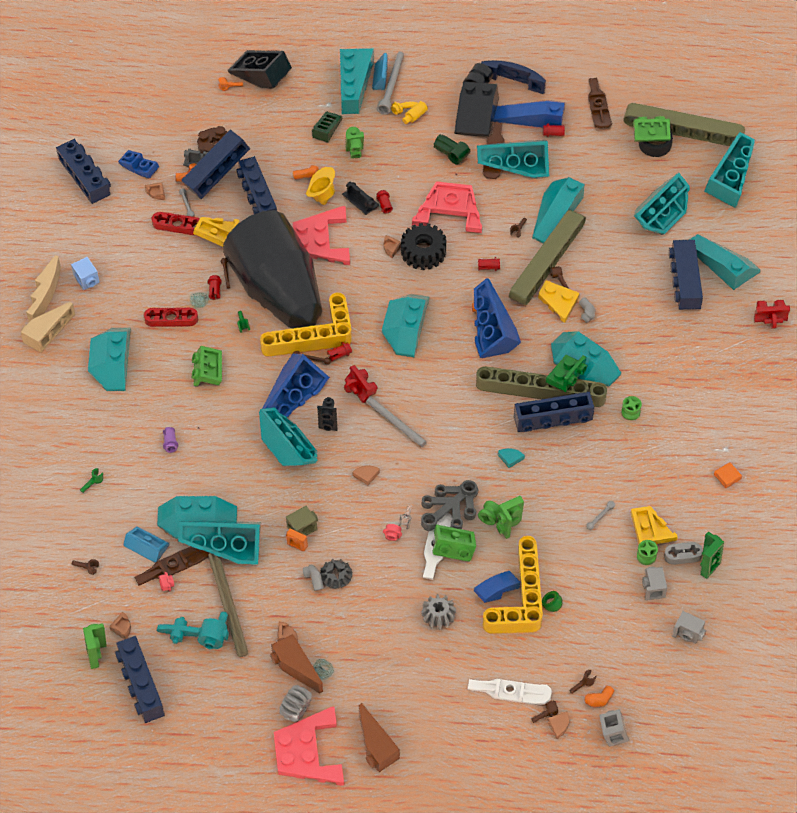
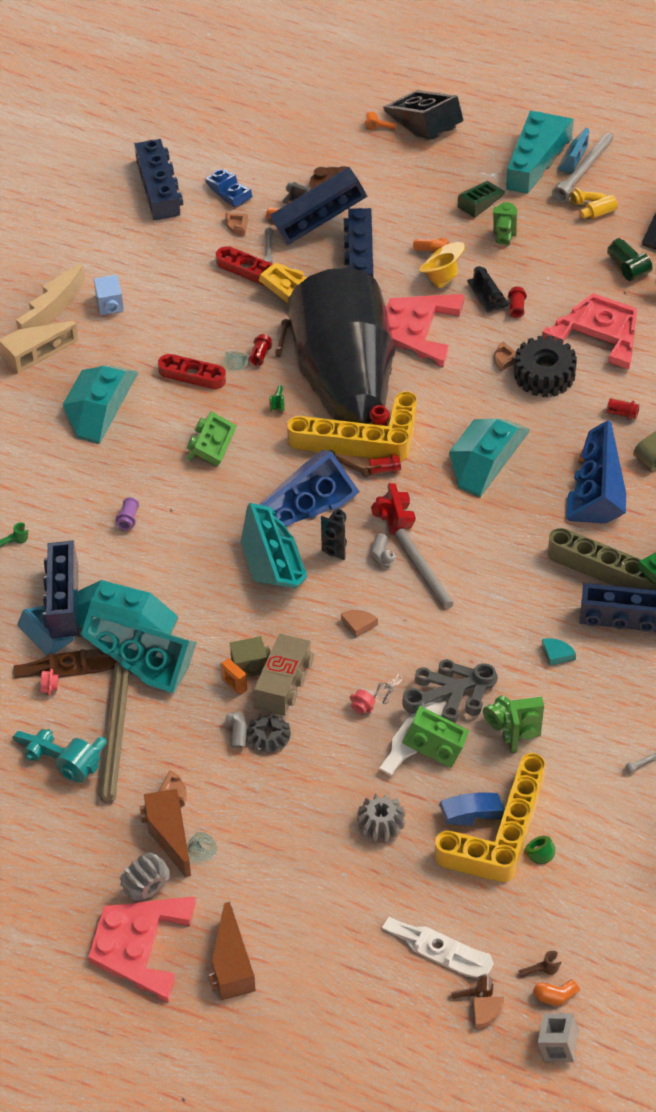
camera: 20 degrees right, 5 degrees down
none -> dark blue brick [43,540,78,639]
none -> dark tan brick [254,634,314,716]
none -> red pin [369,405,389,426]
none -> light grey arm [371,533,396,567]

